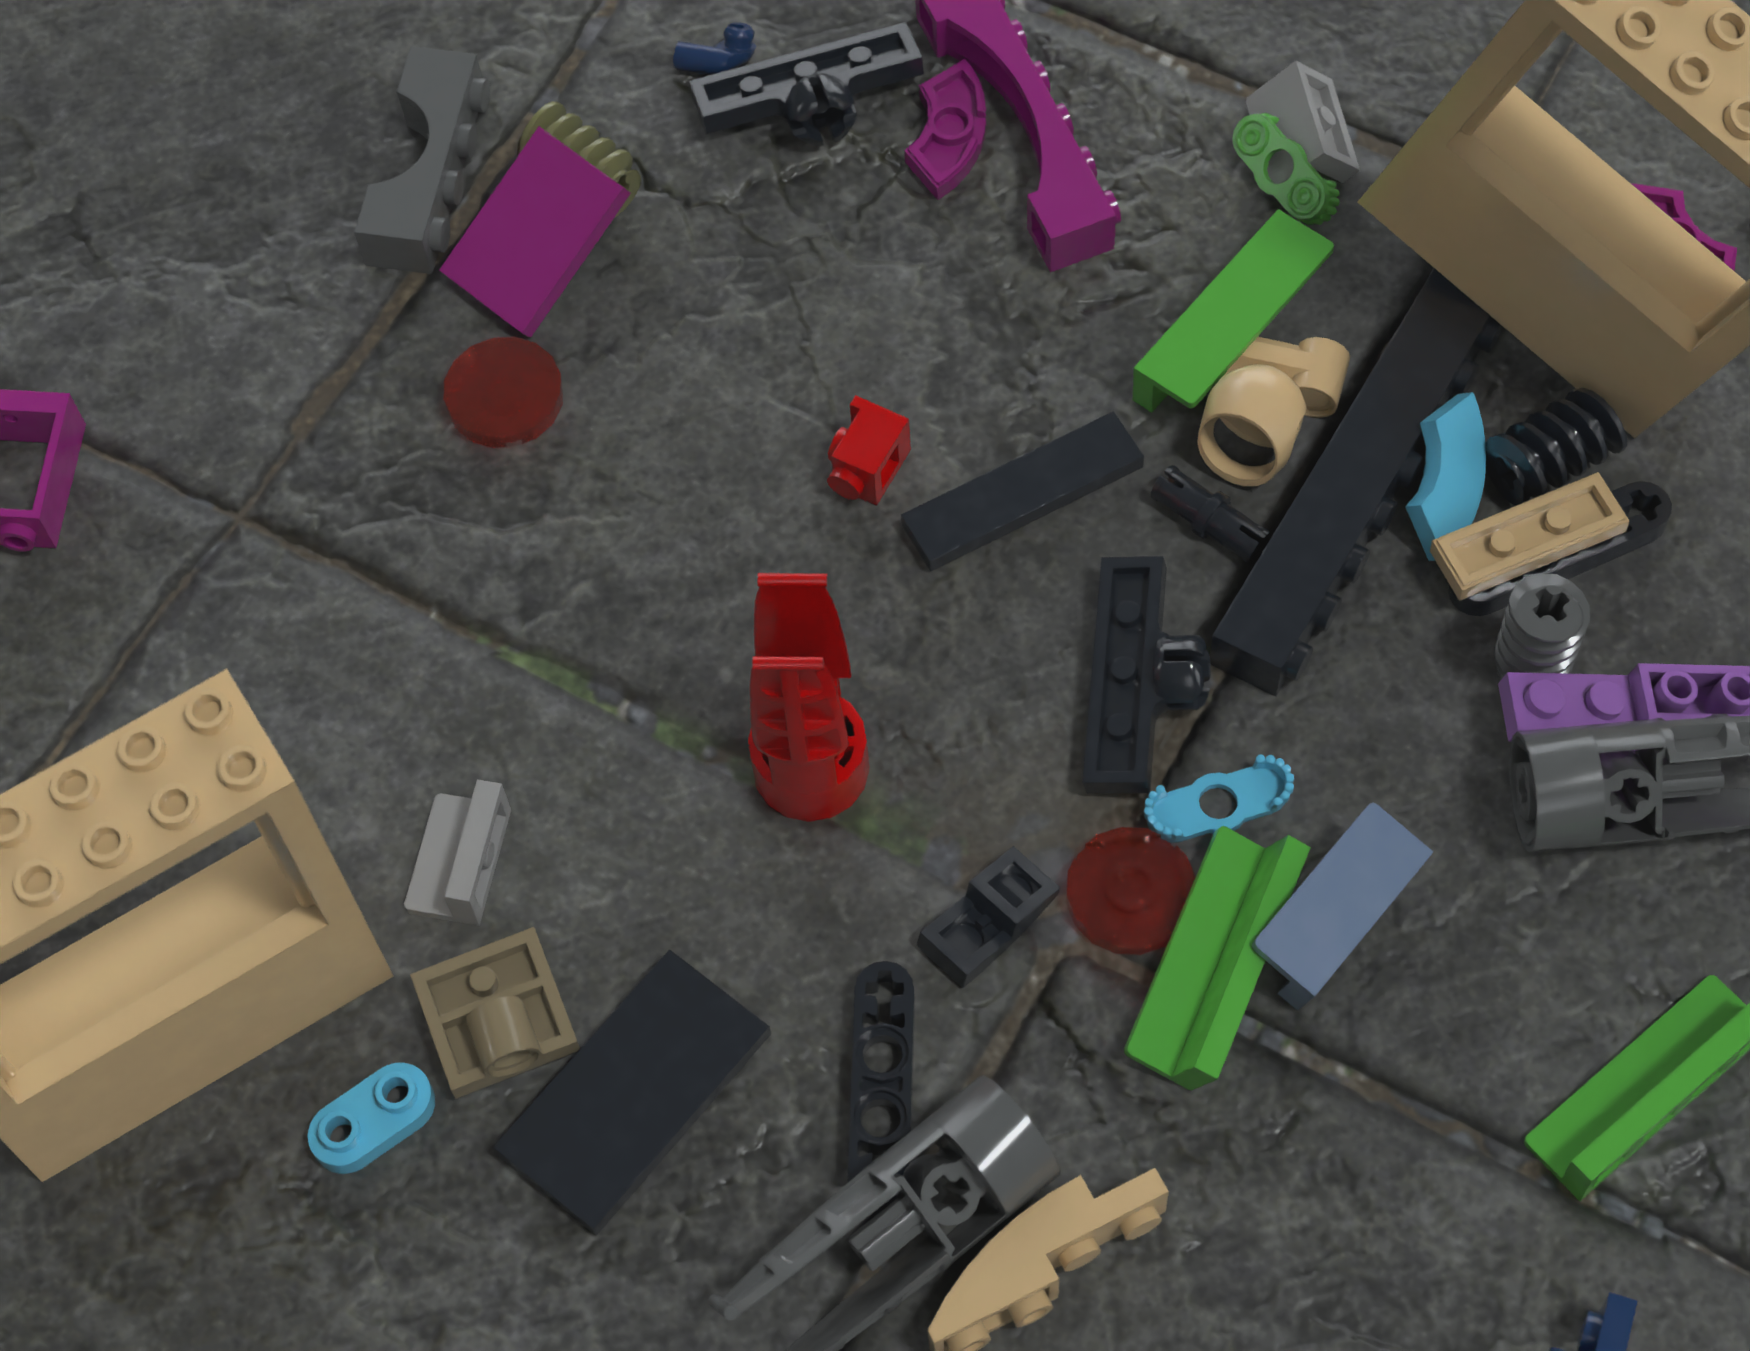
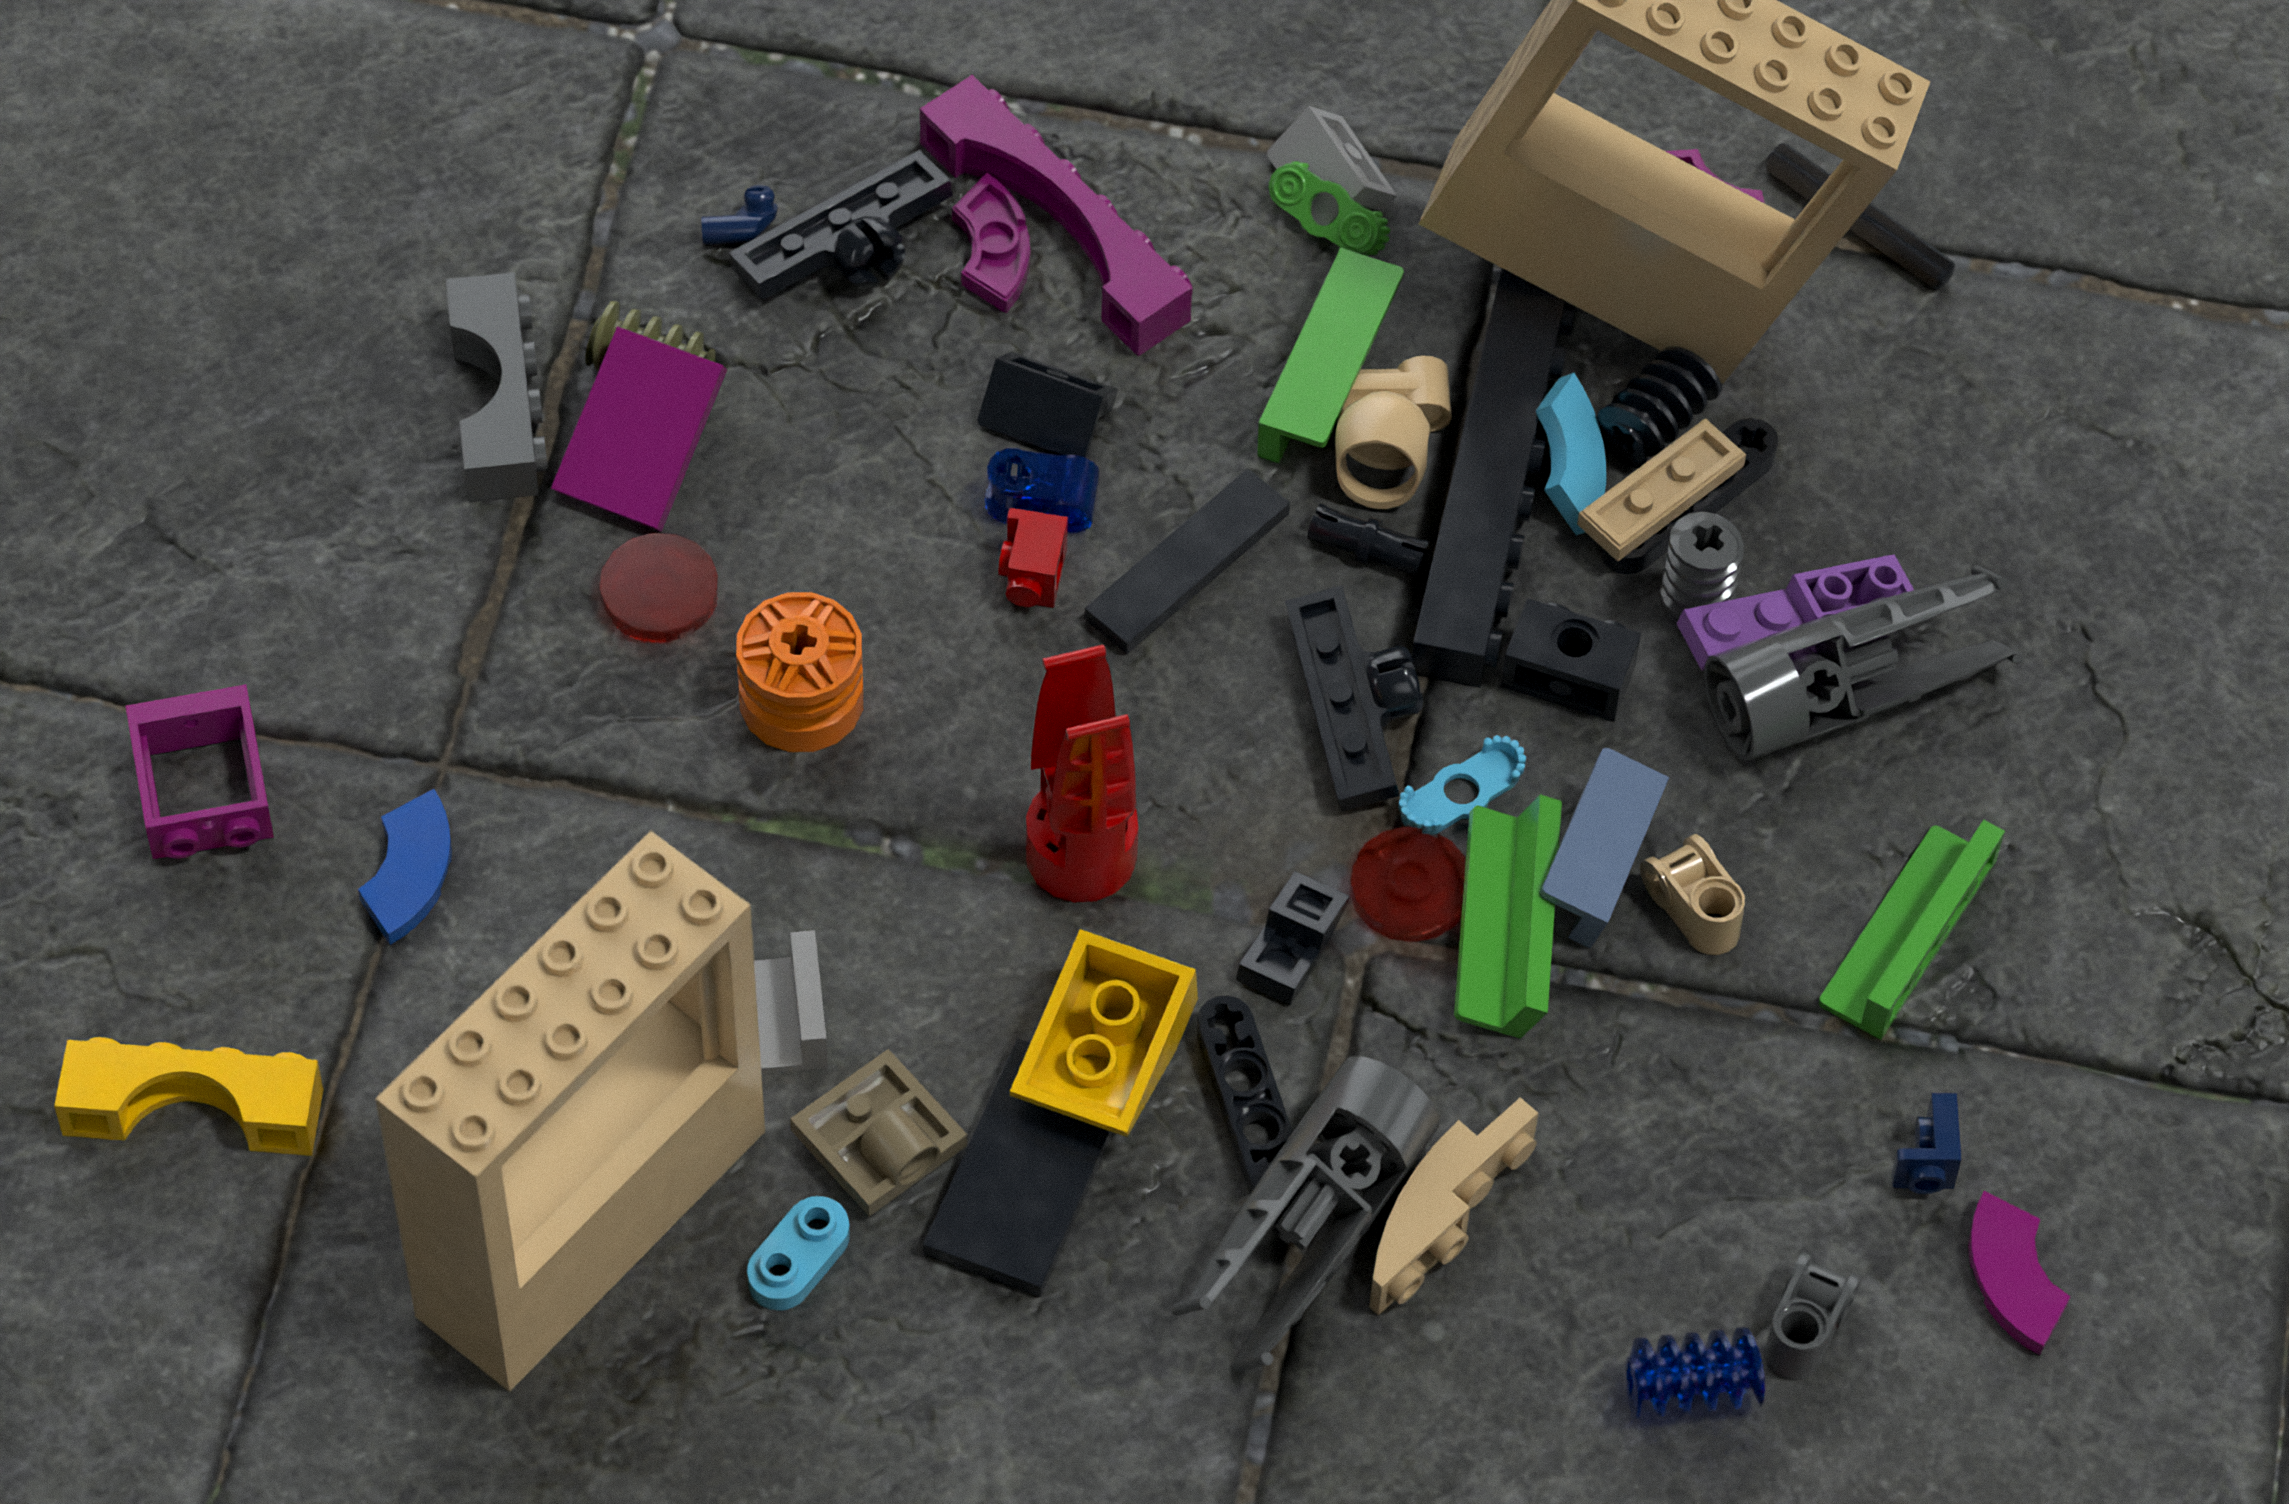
camera: 25 degrees left, 5 degrees down
none -> blue tile [358,789,452,945]
none -> orange wheel [736,592,863,752]
none -> black panel [977,352,1118,461]
none -> clear blue piece [984,448,1100,533]
none -> yellow slope [1010,929,1198,1137]
none -> black brick [1501,598,1641,722]
none -> tan piece [1640,834,1745,955]

